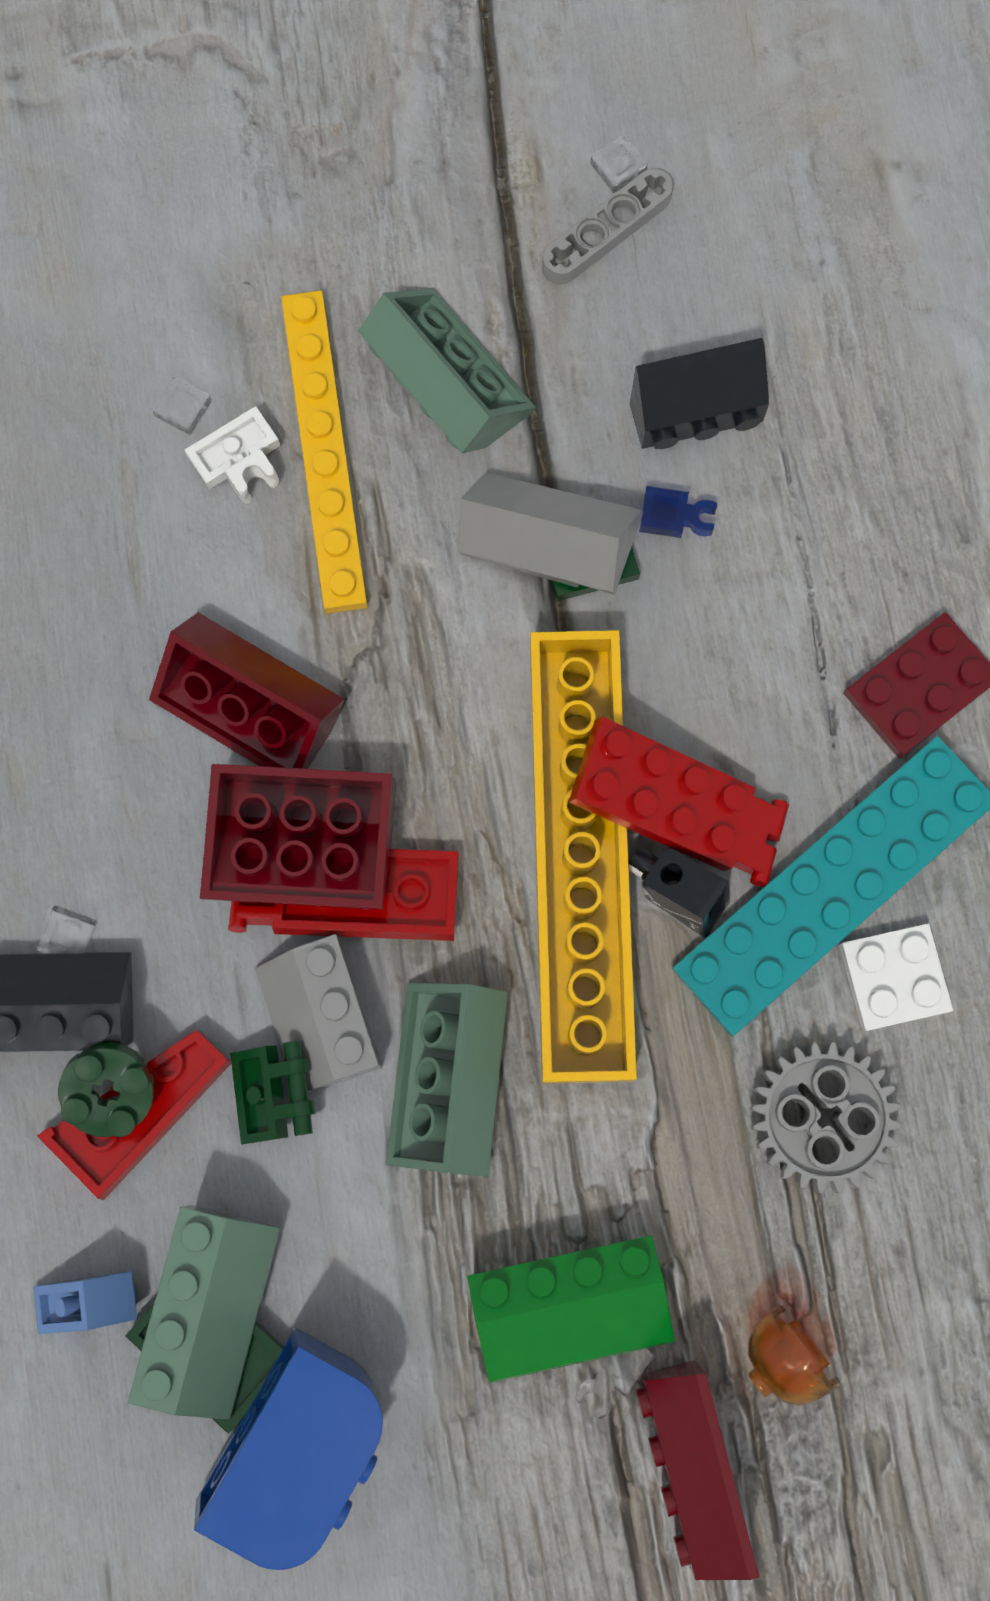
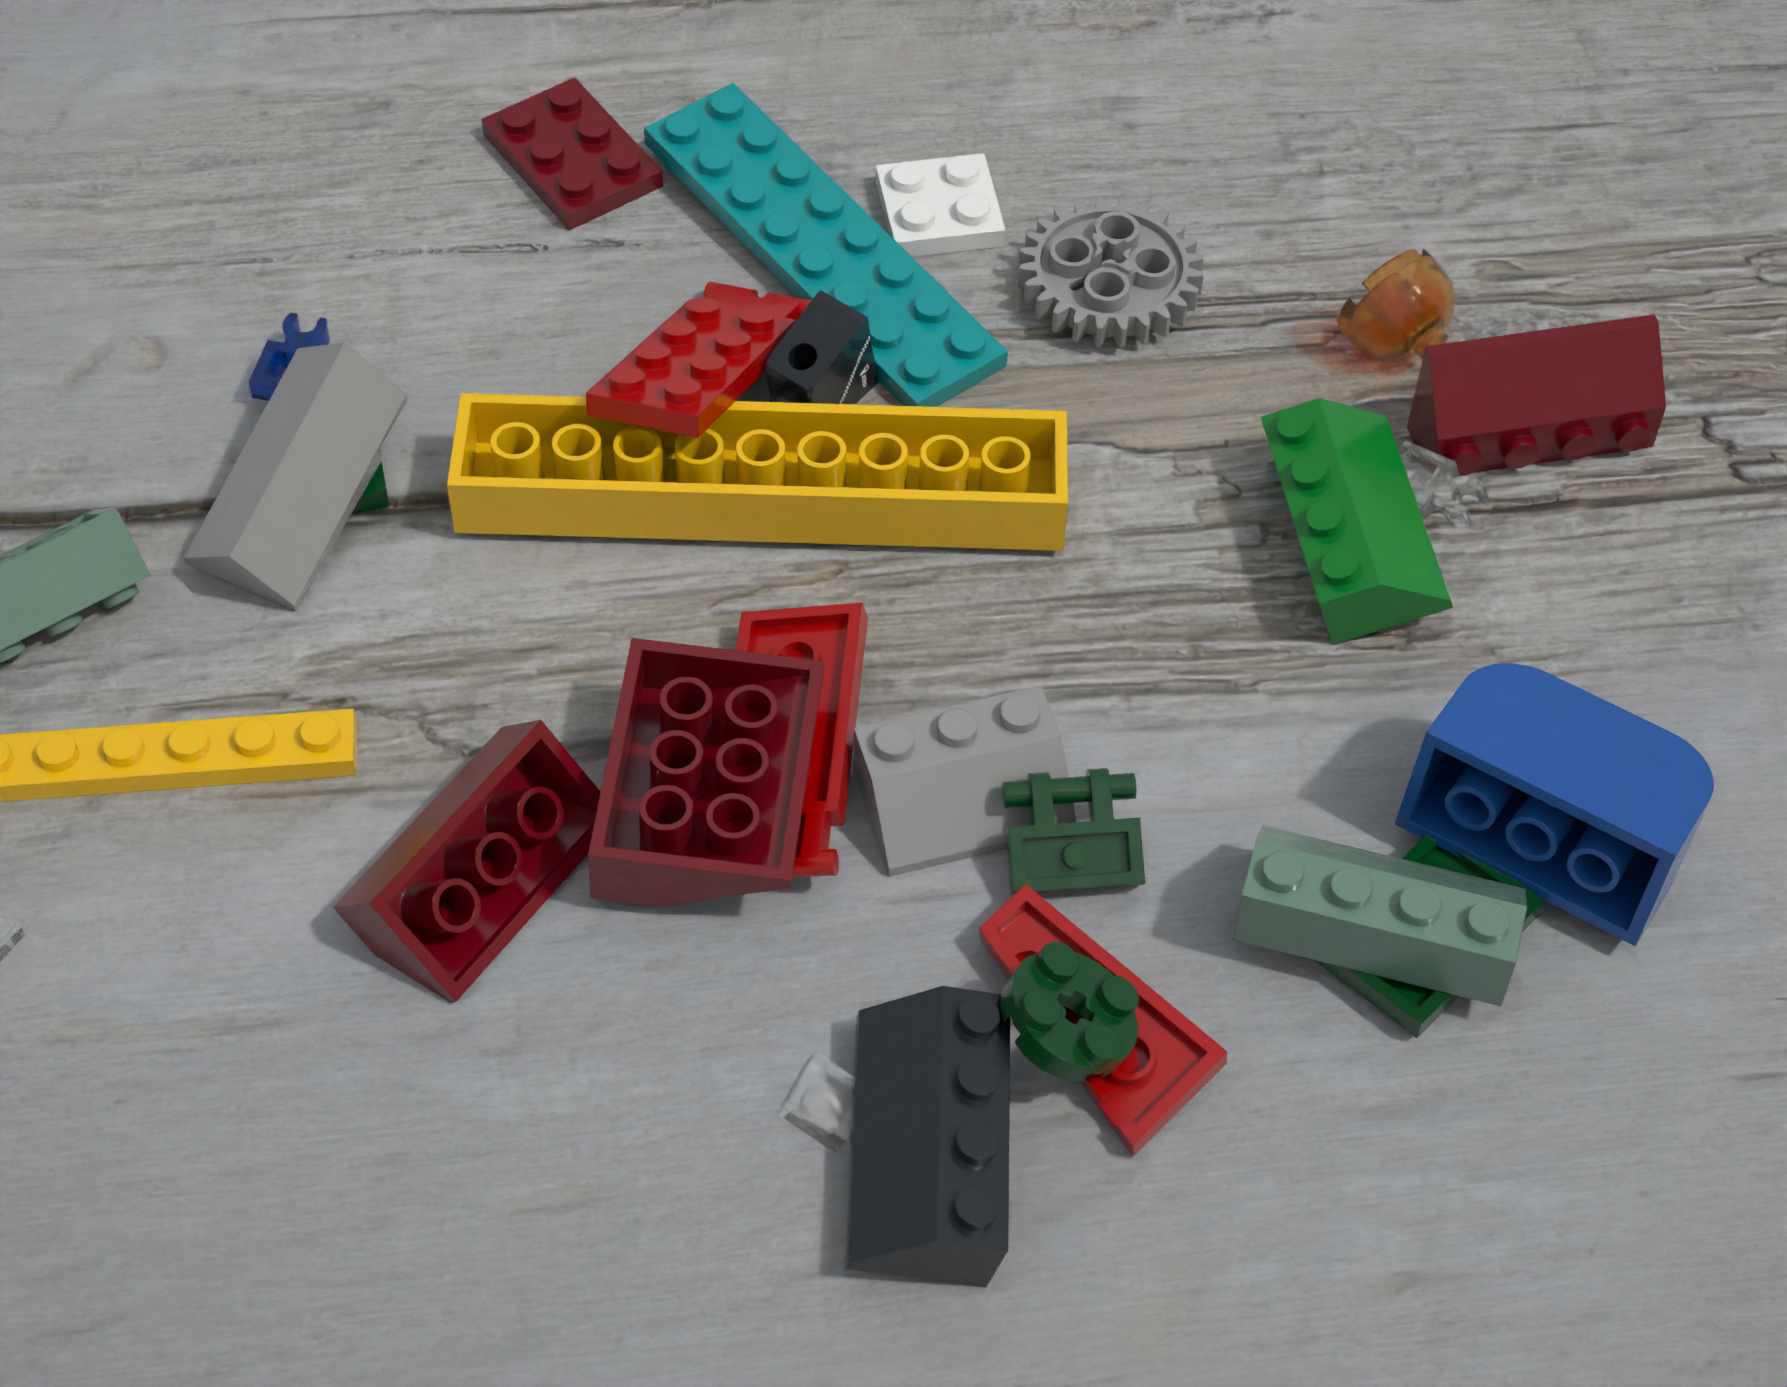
camera: 90 degrees left, 25 degrees down
medium blue slope [33,1271,138,1334] -> none
white plate [184,406,280,504] -> none
sand green slope [386,983,508,1177] -> none
black slope [629,338,769,449] -> none

